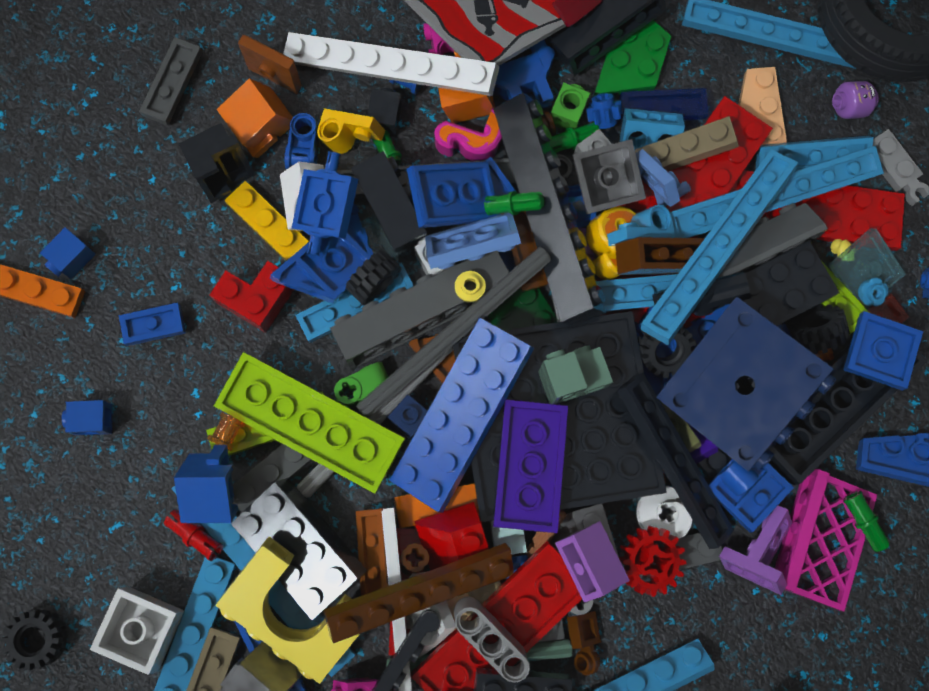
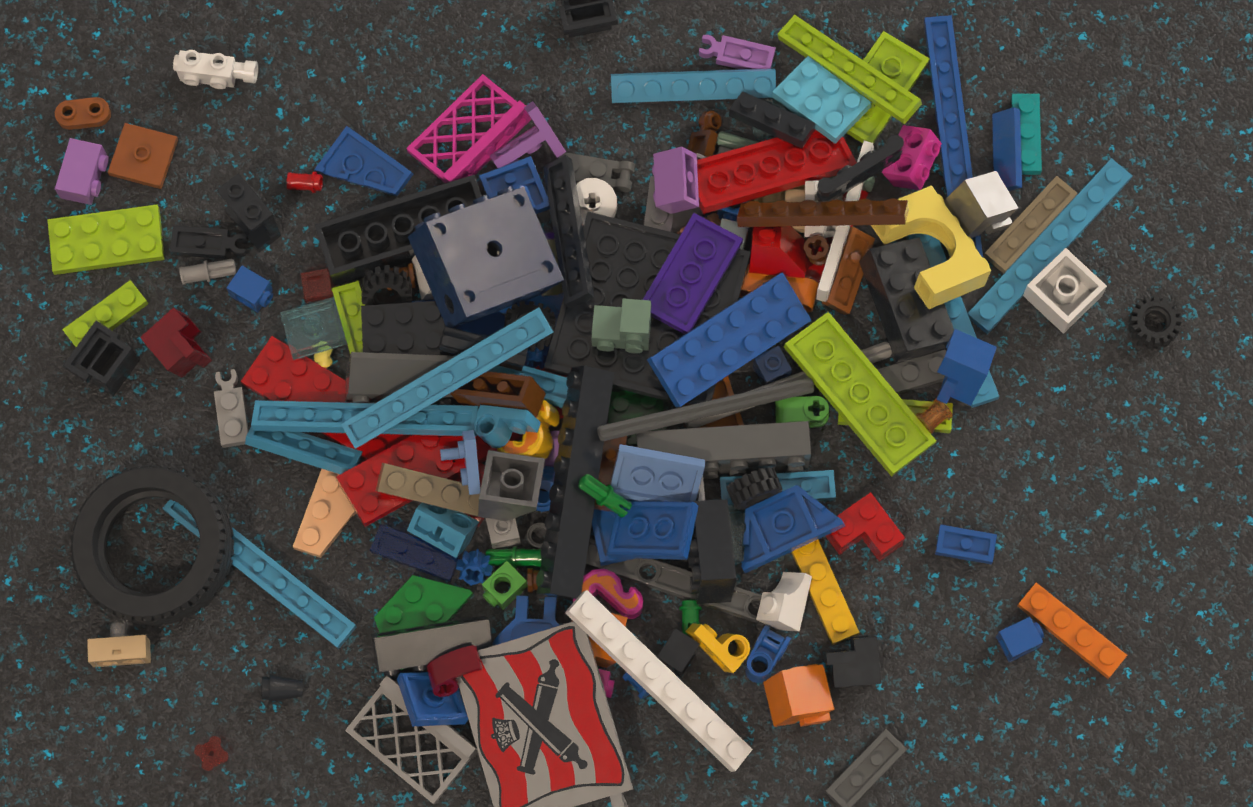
camera: 150 degrees left, 5 degrees down
blue brick [62,400,113,436] -> none
red pin [164,509,223,561] -> none
dark orange plate [238,35,302,94] -> none
blue plate [292,151,359,256] -> none
light grey beam [454,597,530,683] -> none
light yellow plate [455,271,486,302] -> none
red gear [618,526,686,597] -> none
medium lavender head [832,81,879,119] -> none
blue plate [843,311,923,391] -> none
green axle [843,491,889,552] -> none
dark azure plate [858,278,888,307] -> none

